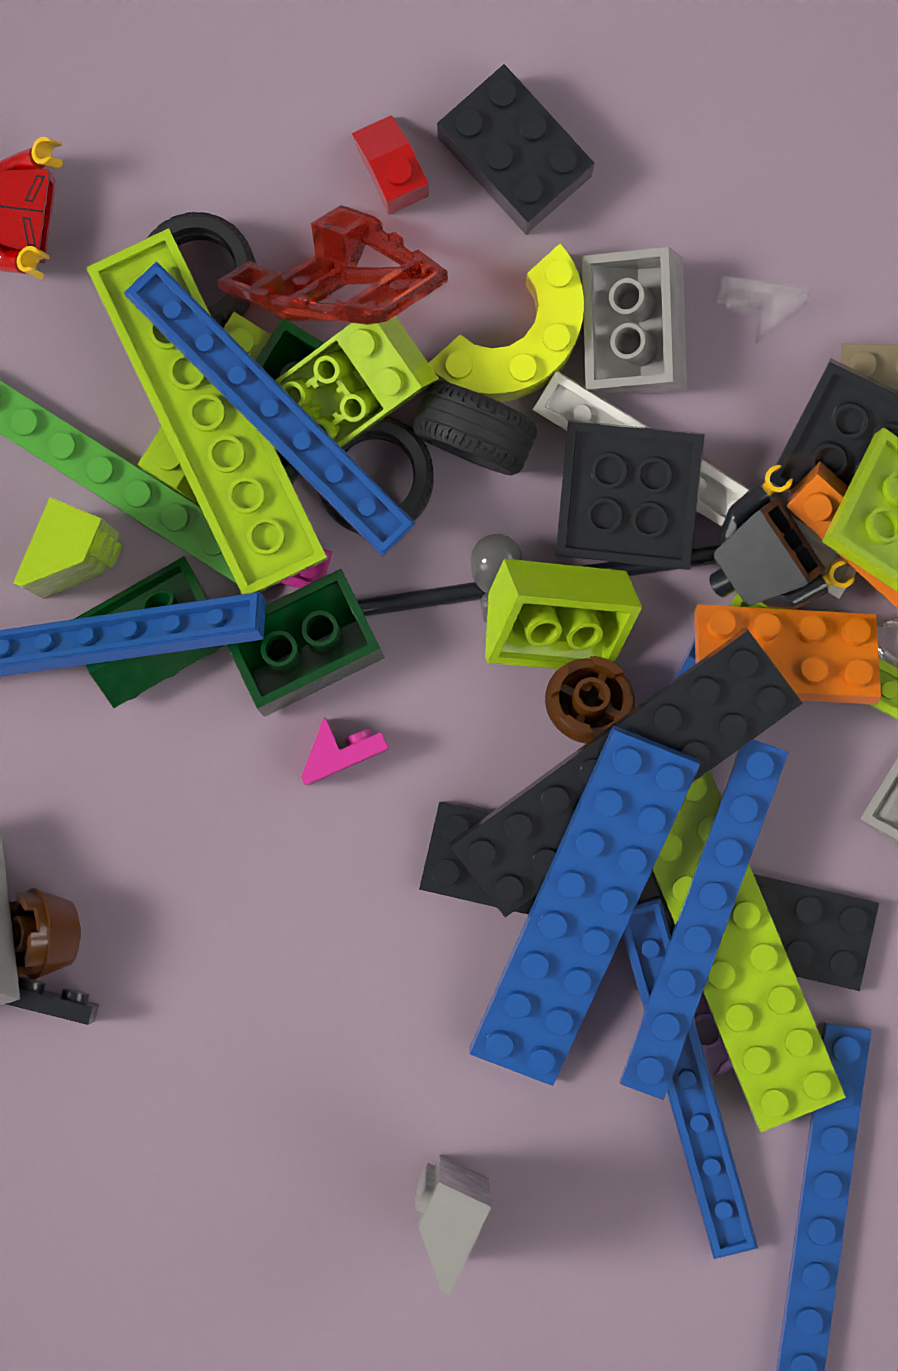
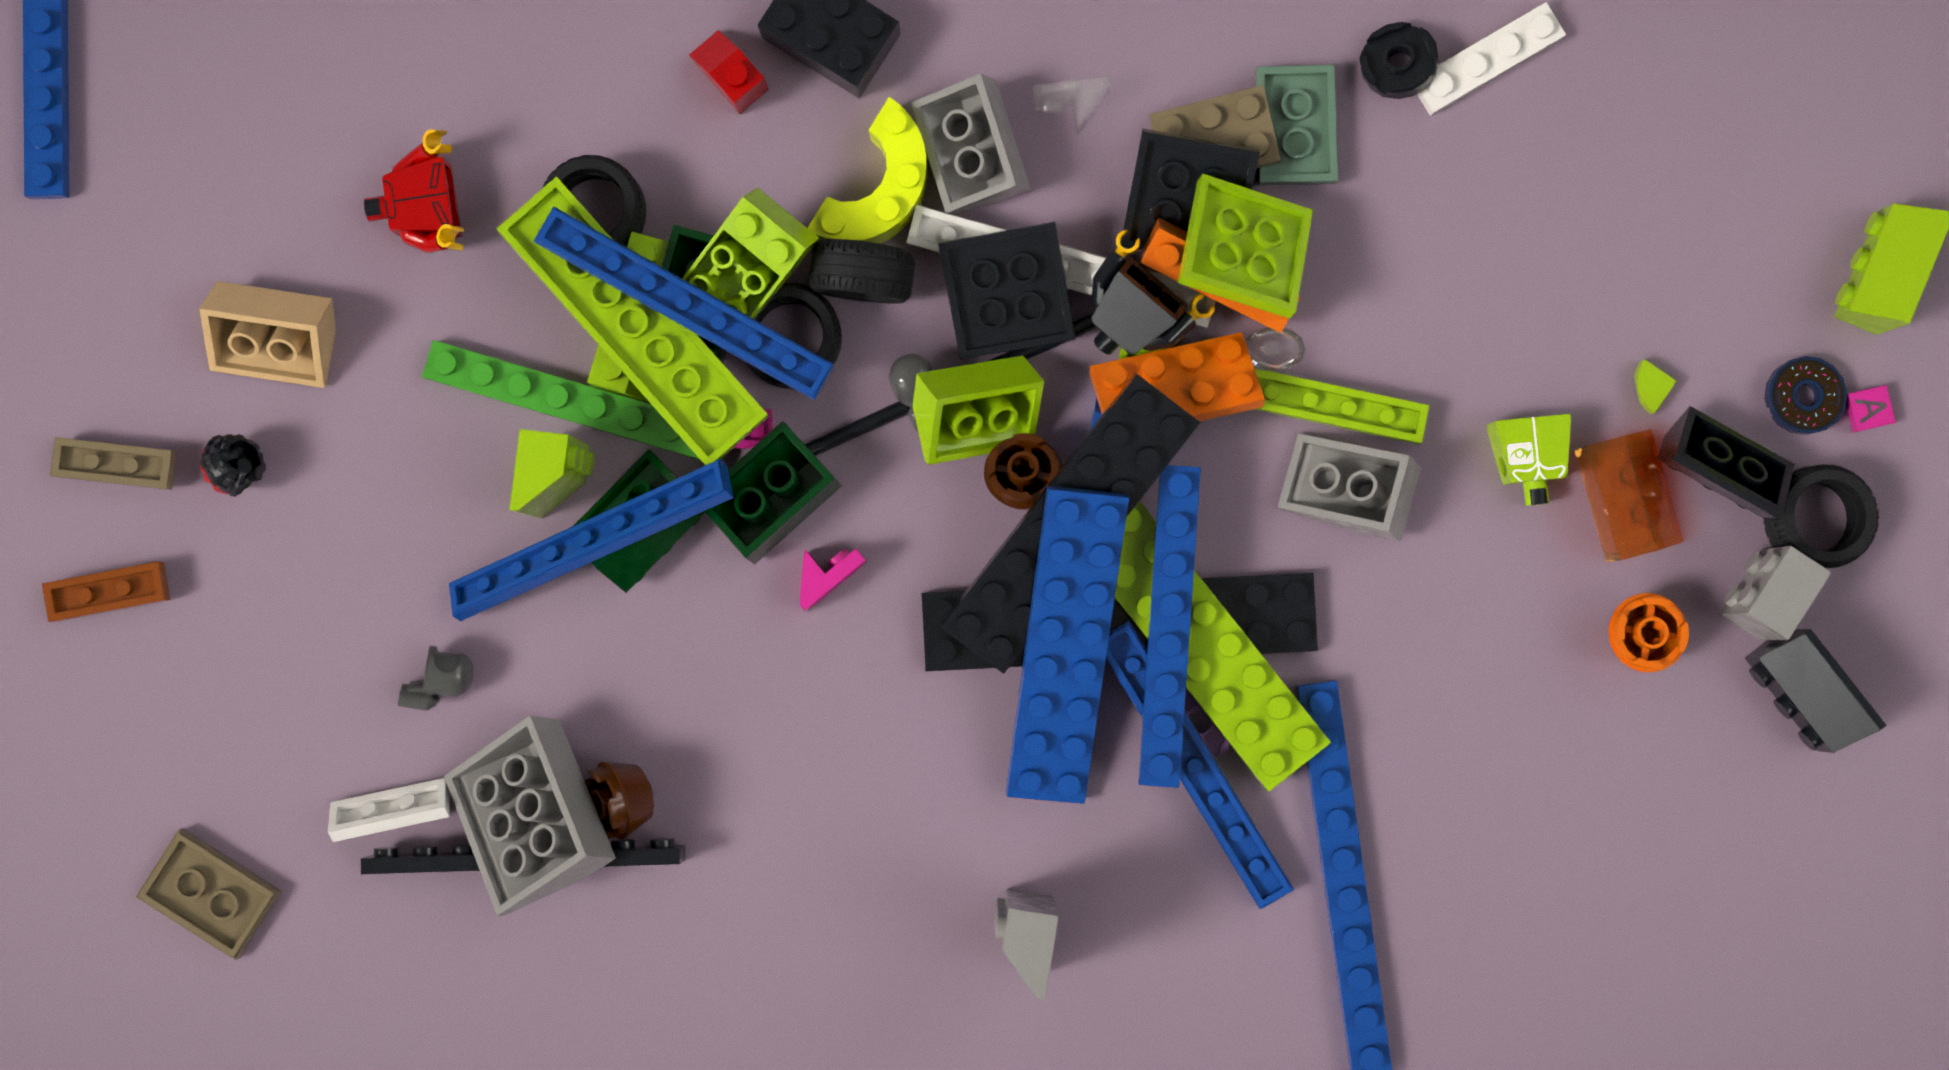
camera: 15 degrees left, 0 degrees up
clear red windscreen [217,205,448,325] -> none

